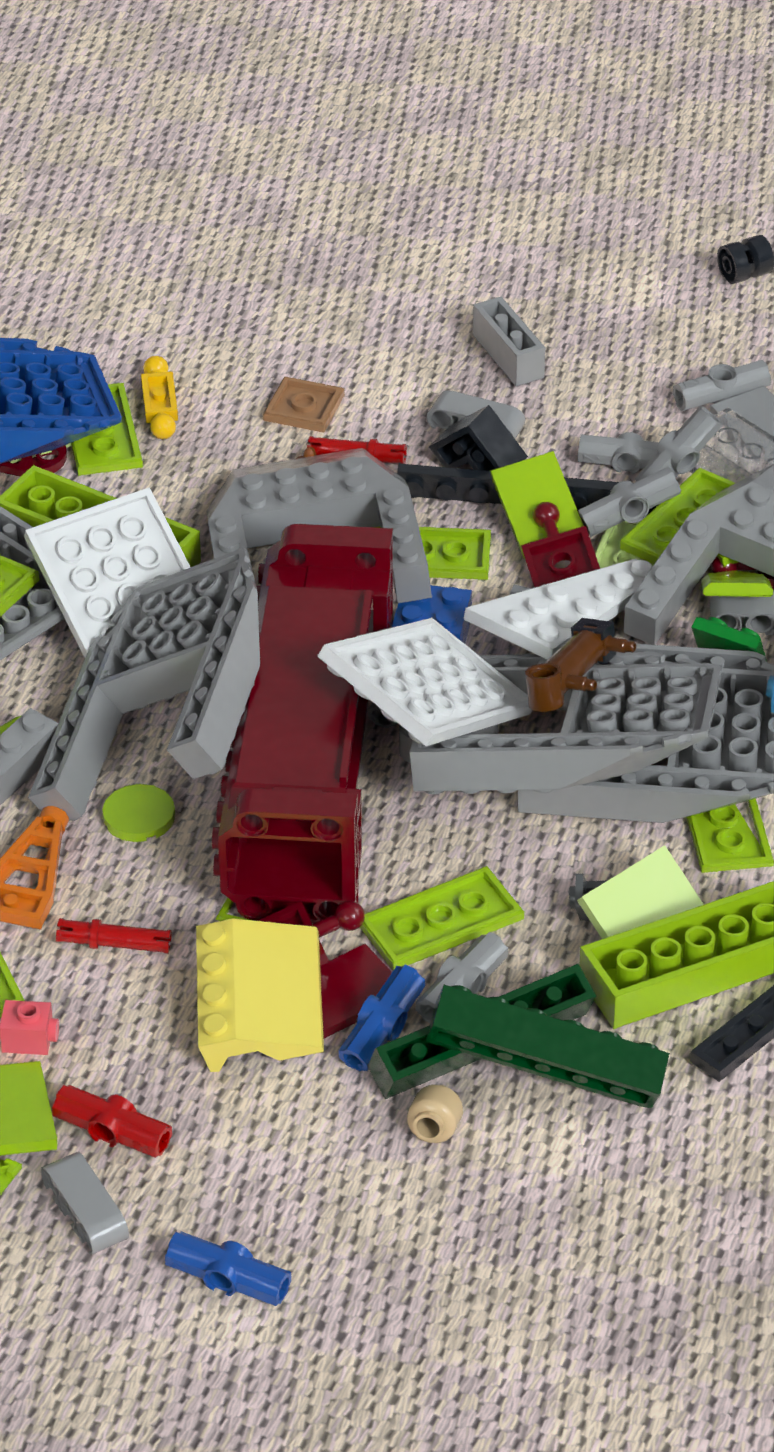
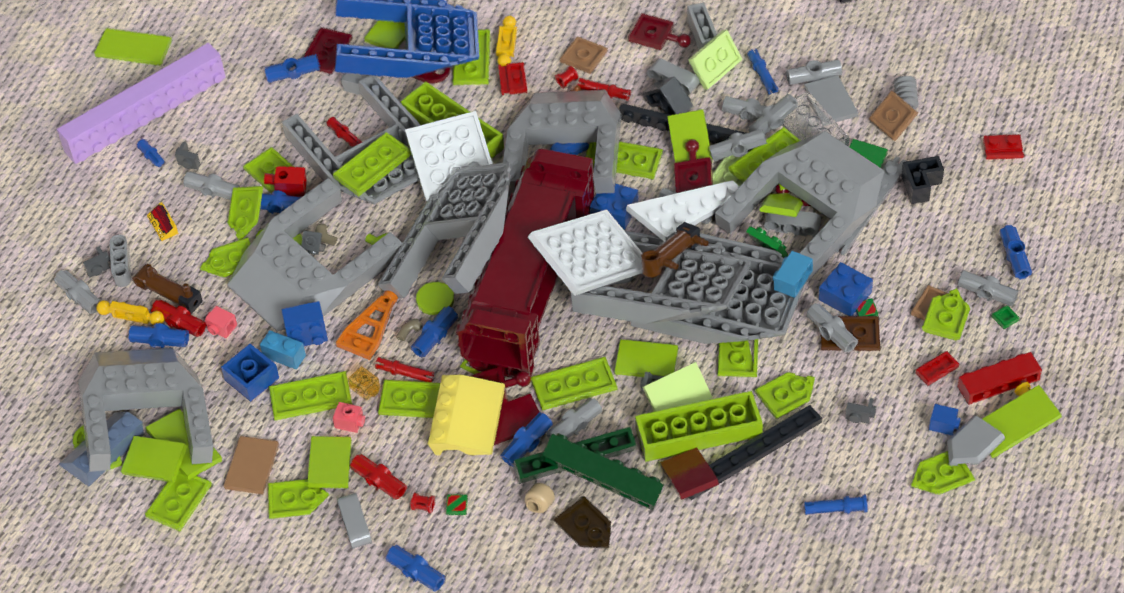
camera: 15 degrees right, 10 degrees up
none -> clear yellow brick [348,366,380,401]
none -> lime tile [378,380,440,418]
none -> dark tan arm [396,319,423,341]
none -> blue piece [411,306,458,358]
none -> red bush [411,492,436,514]
none -> green tile [446,494,468,515]
none -> red plate [498,62,528,96]
none -> dark brown tile [553,496,611,548]
none -> red bush [555,66,579,89]
none -> lime tile [615,339,678,377]
none -> dark red plate [628,13,691,51]
none -> dark red tile [660,447,719,500]
none -> yellowish green tile [689,30,743,90]
none -> blue pin [747,49,778,95]

